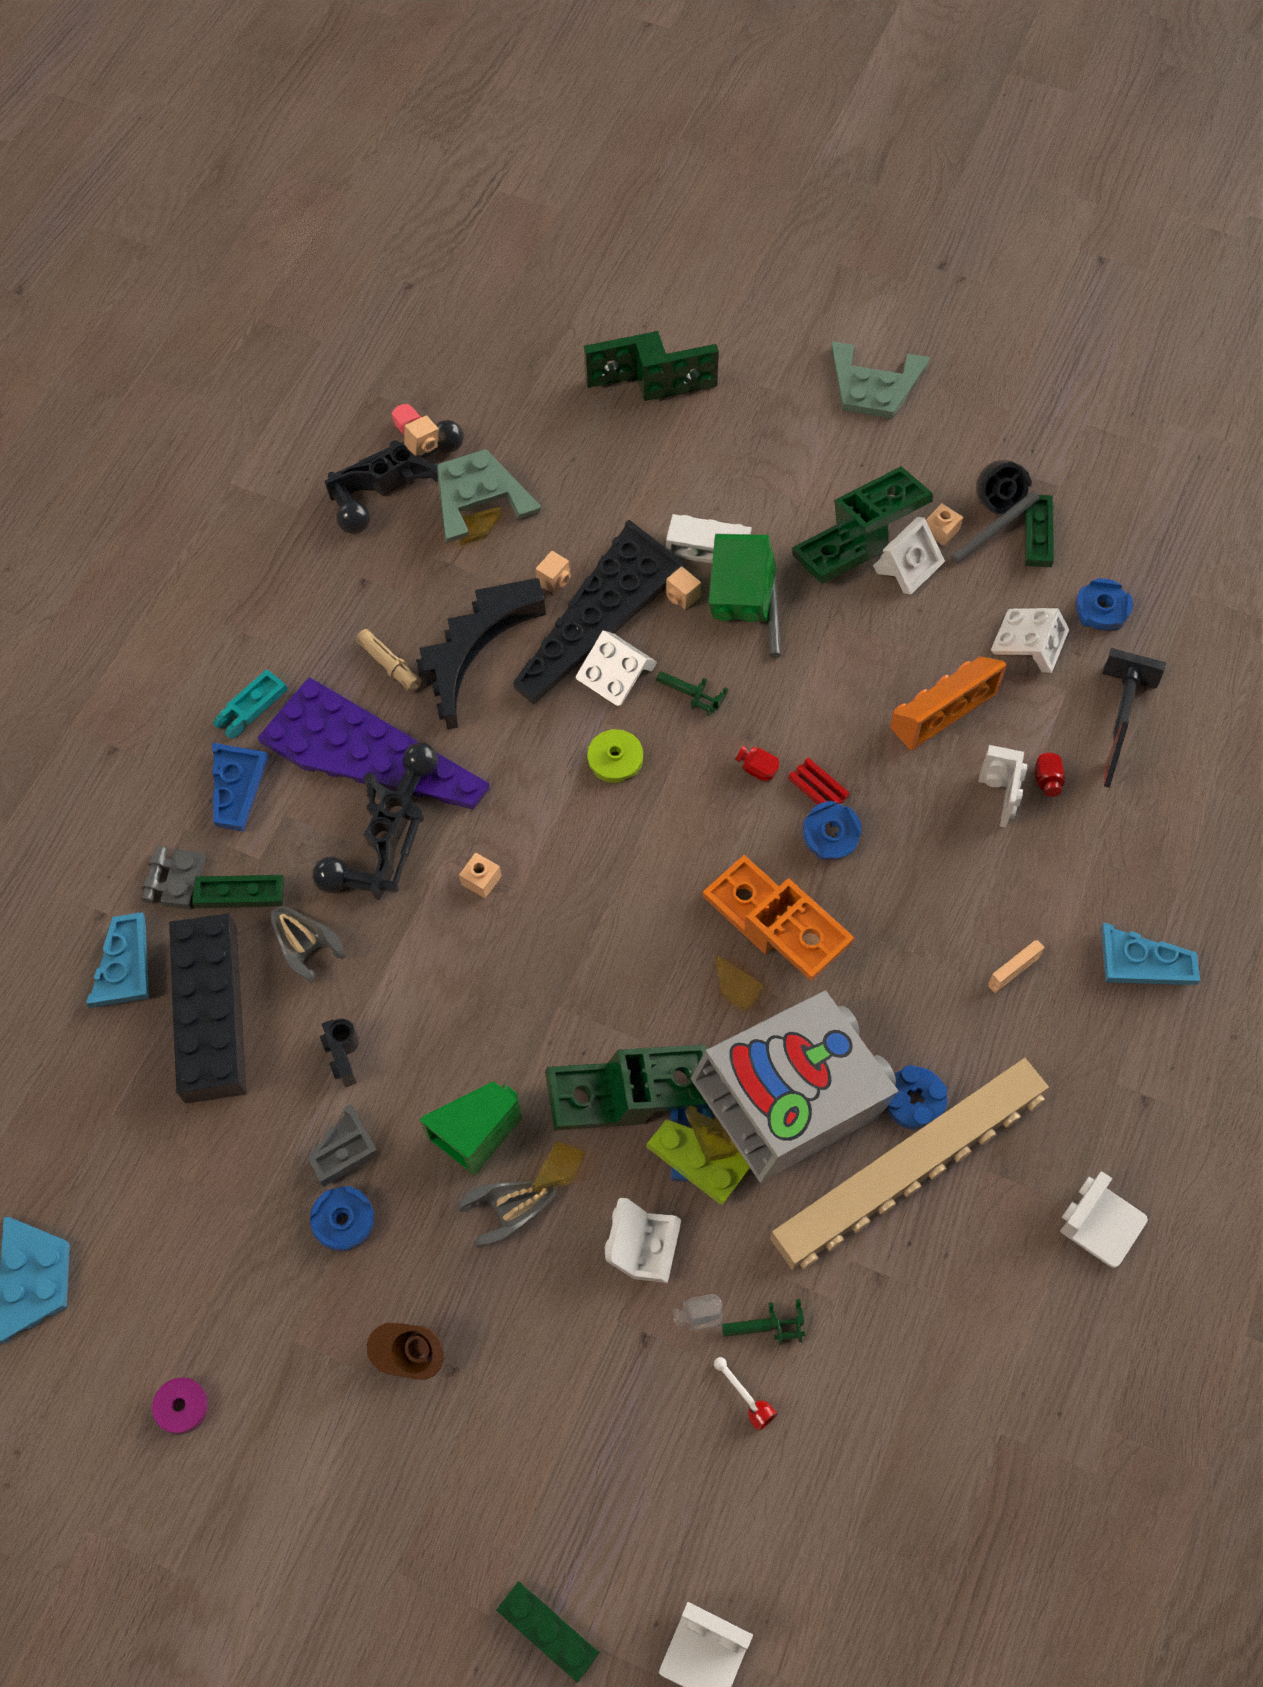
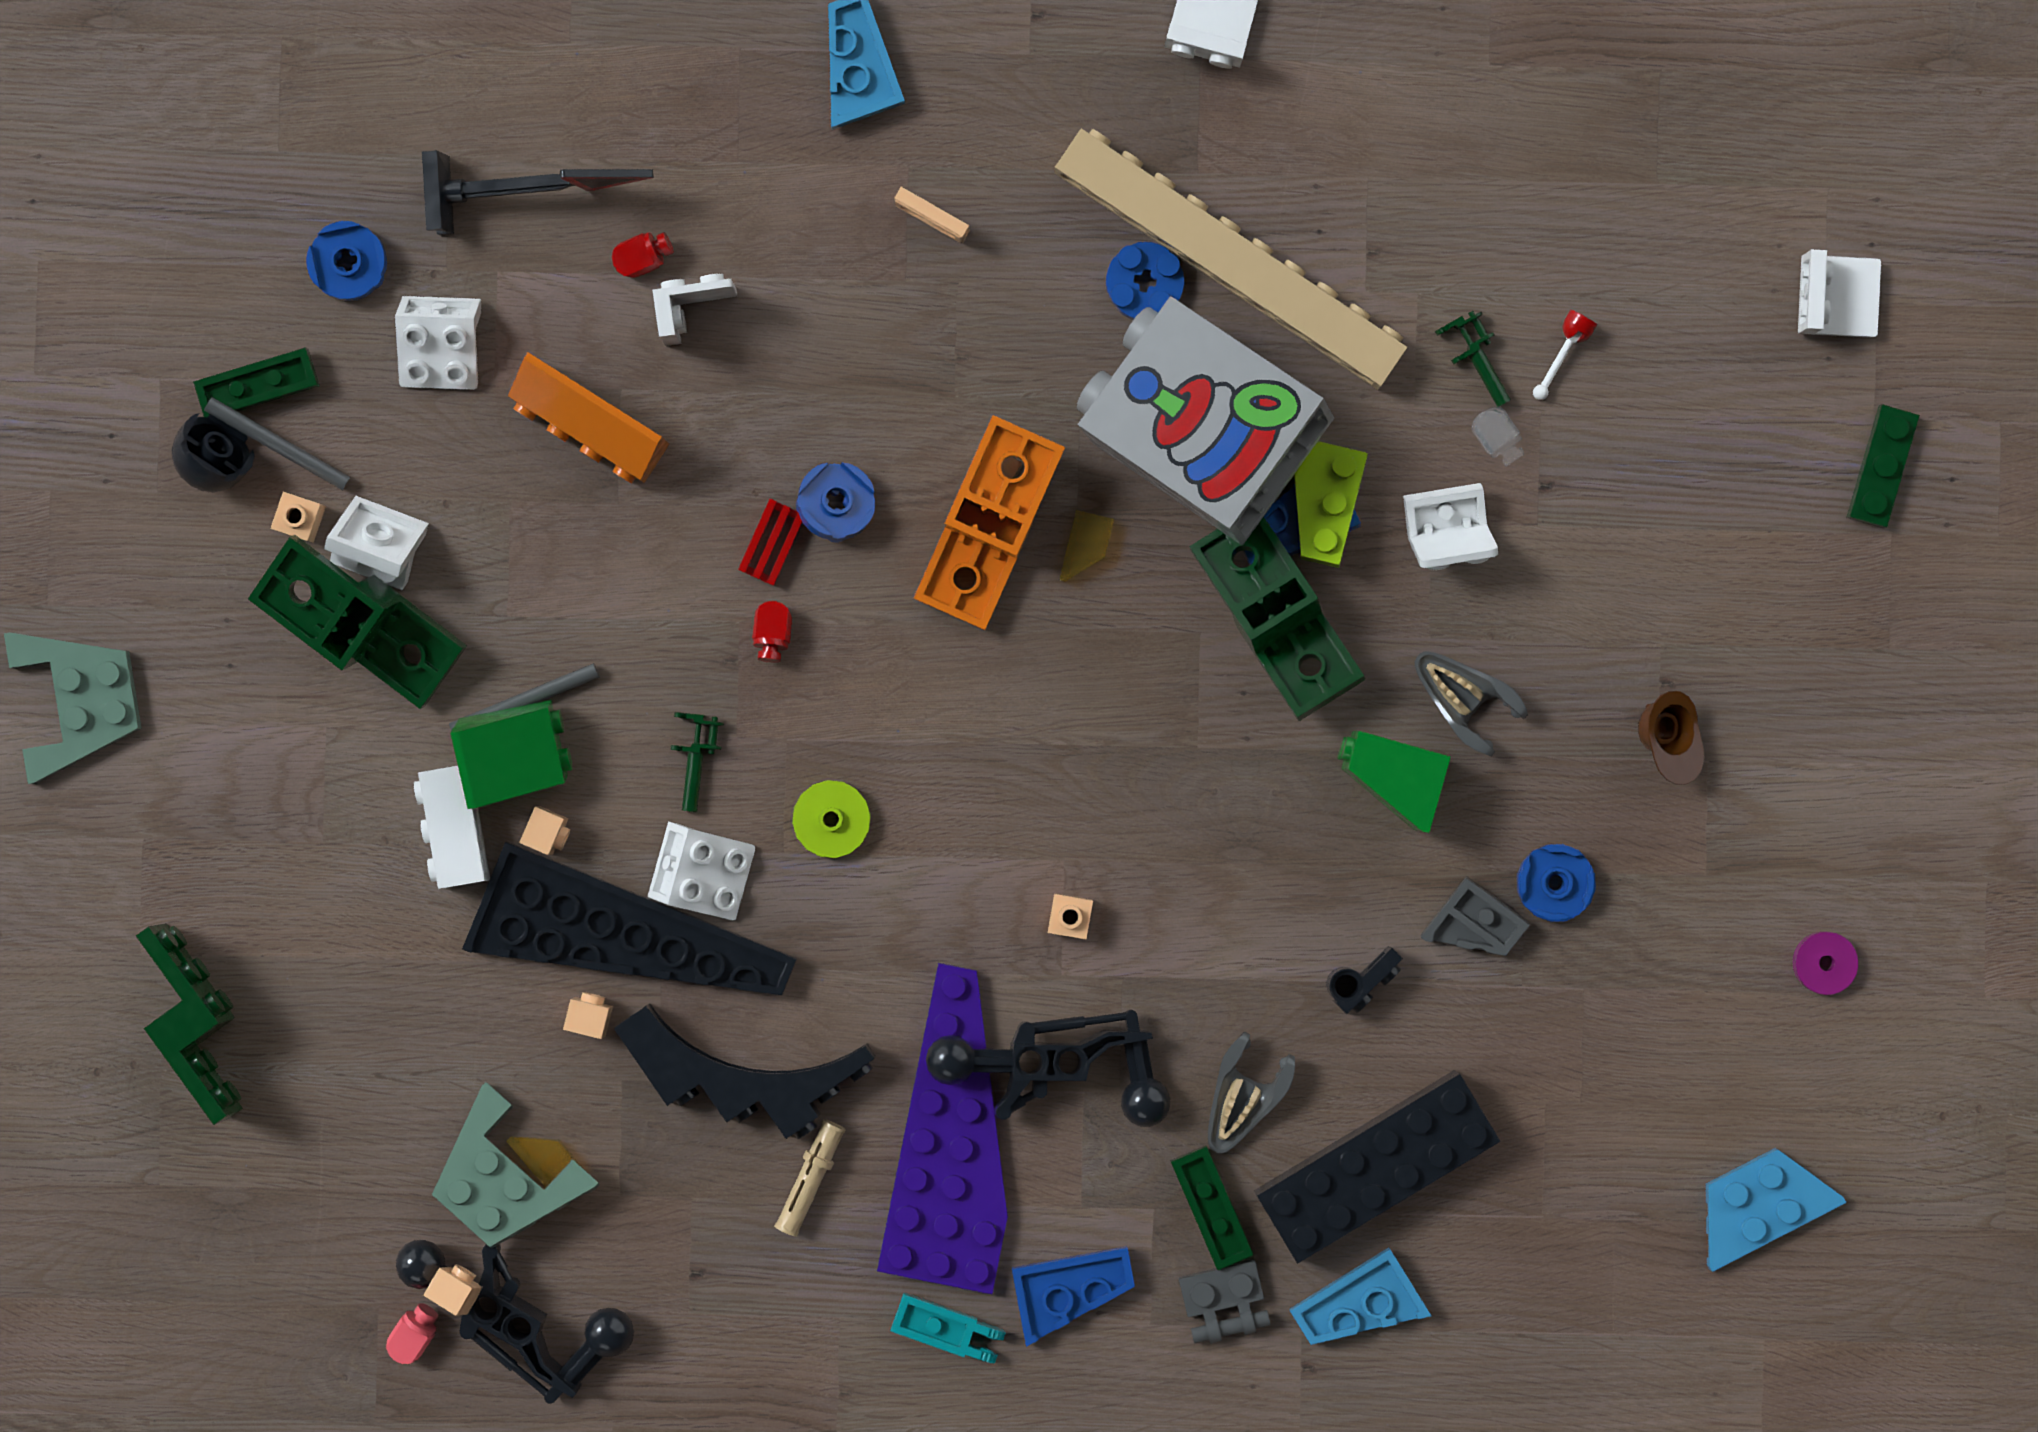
camera: 110 degrees left, 25 degrees up
clear yellow tile [532,1141,585,1192] -> none
clear yellow tile [685,1106,738,1162] -> none

